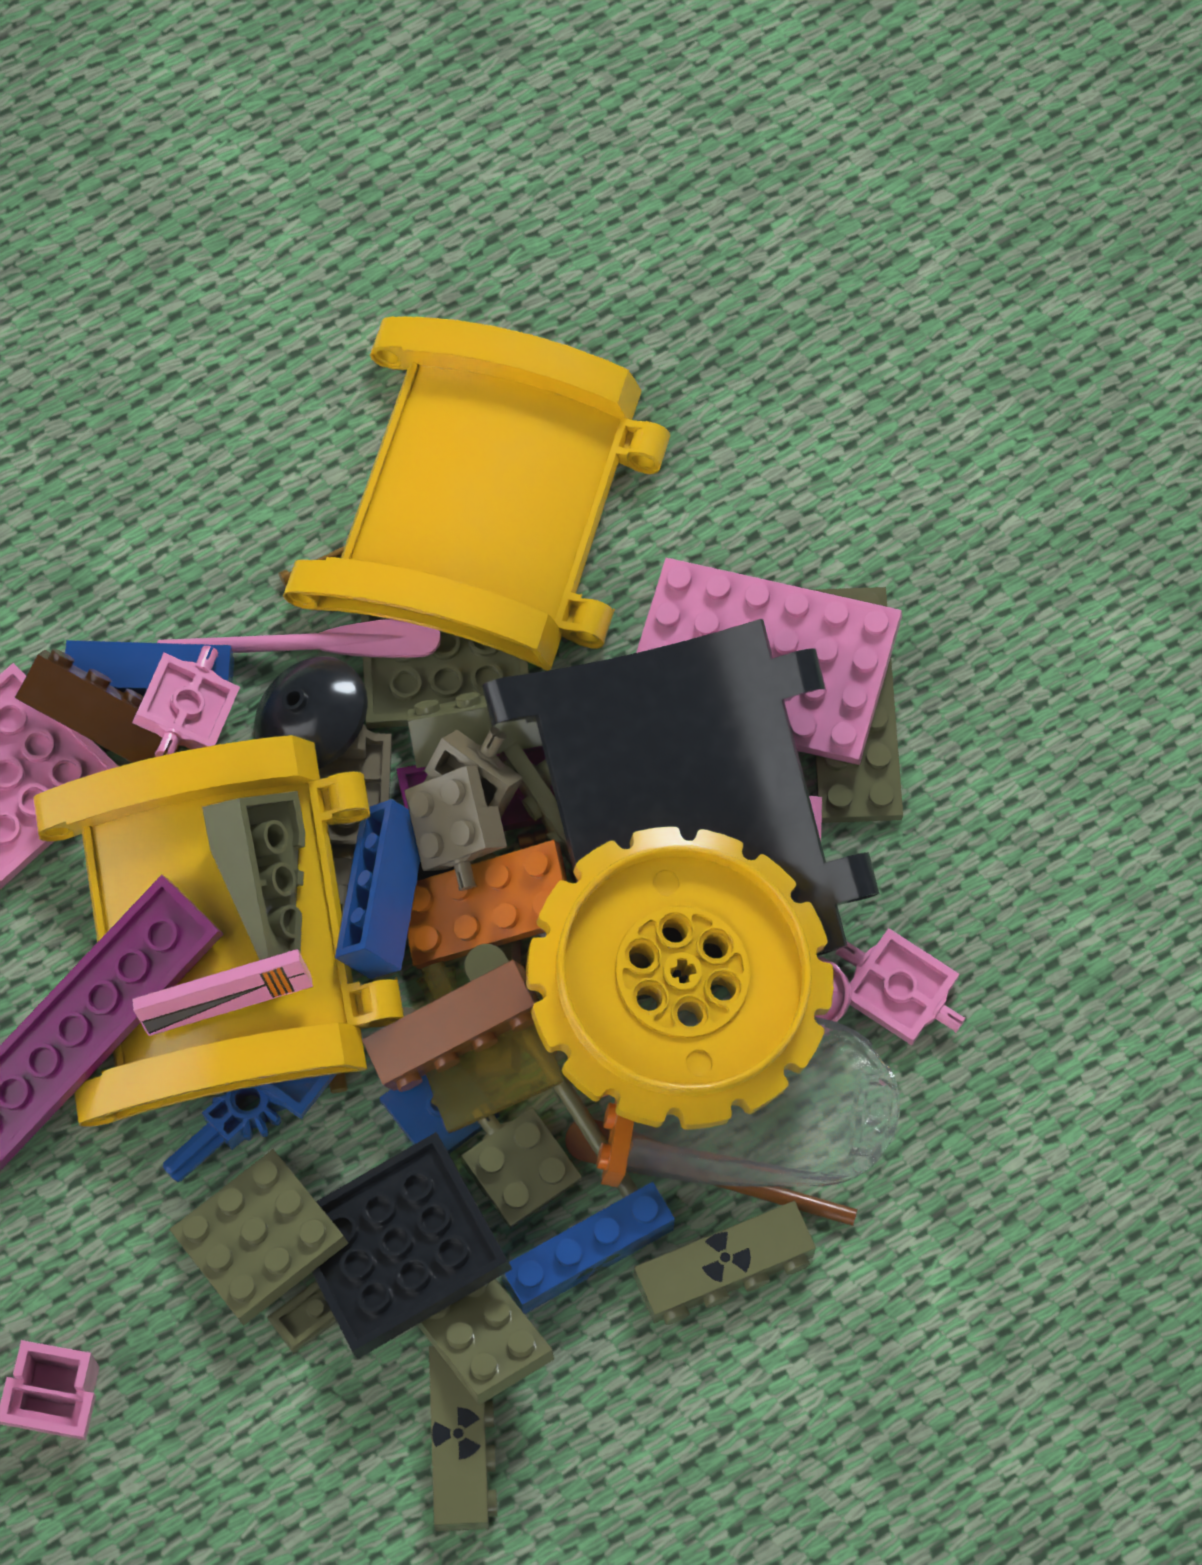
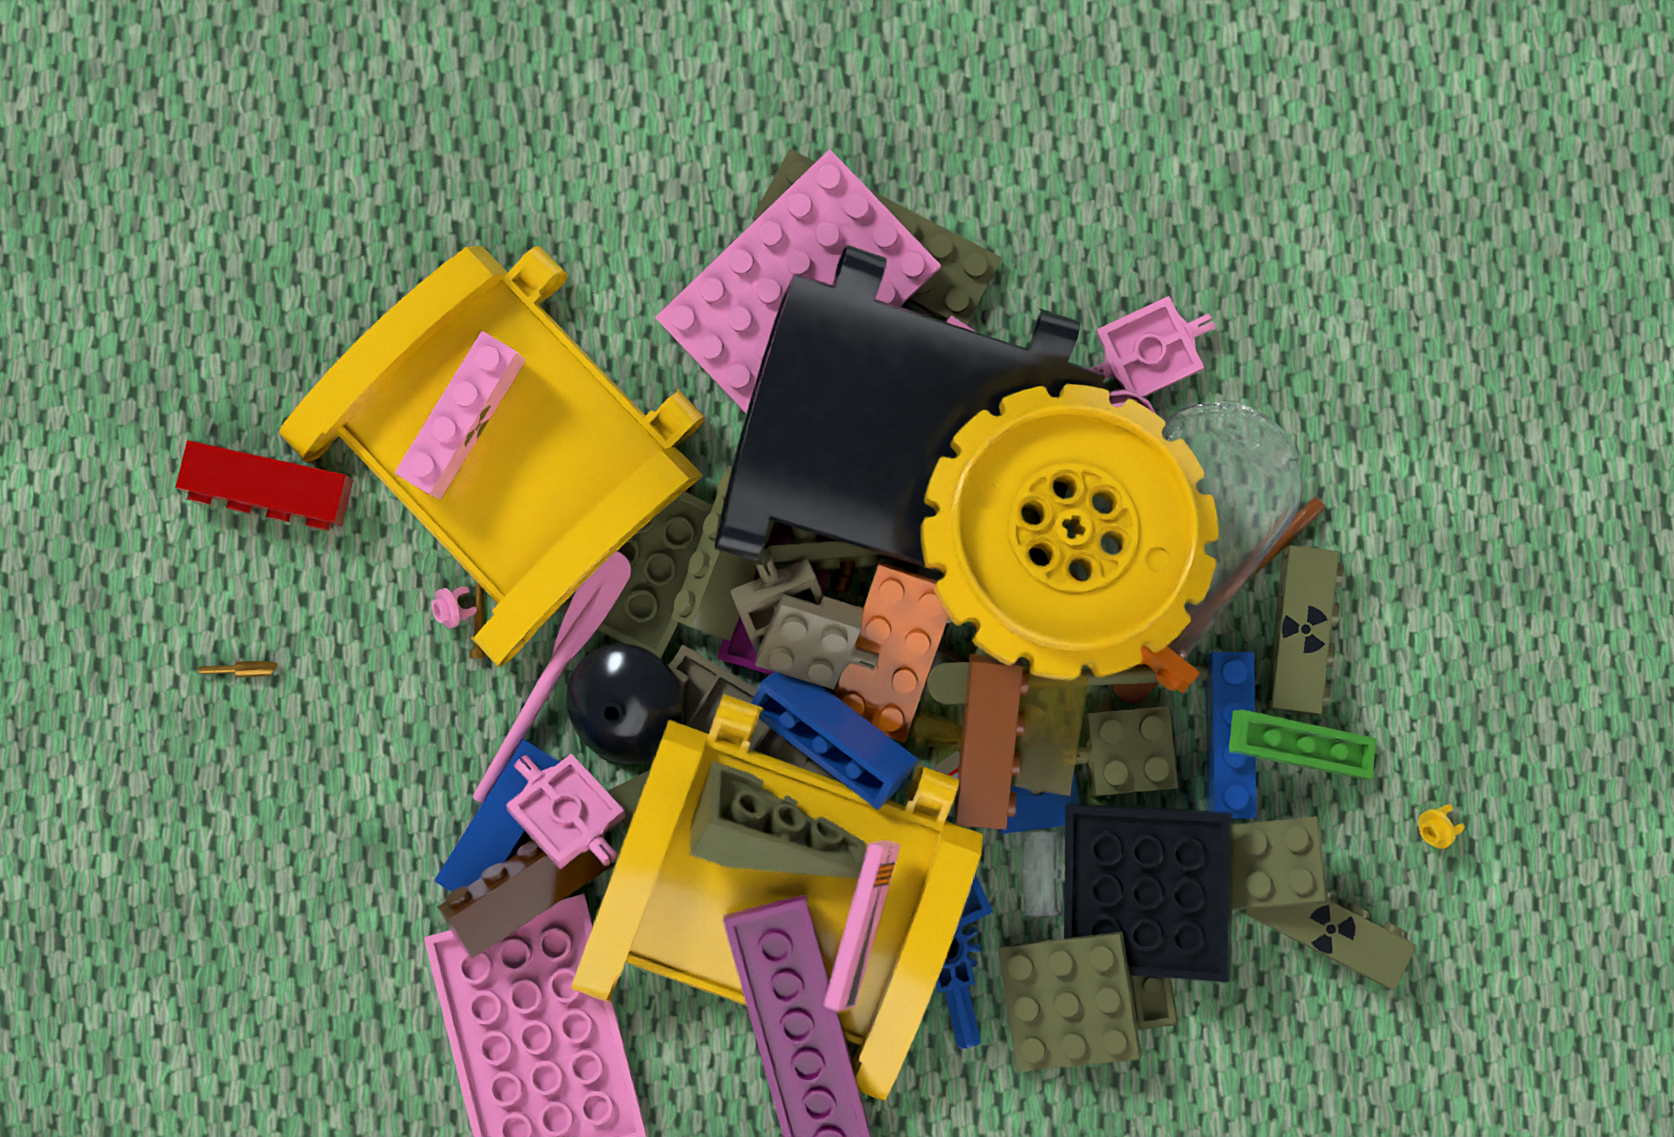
camera: 60 degrees left, 15 degrees up
none -> red brick [175,440,353,531]
none -> pearl gold piece [199,661,278,677]
none -> bright pink brick [395,331,526,500]
none -> bright pink plate [432,587,477,629]
none -> clear pin [1021,832,1063,916]
none -> bright green plate [1229,710,1376,779]
none -> yellow plate [1418,804,1465,849]

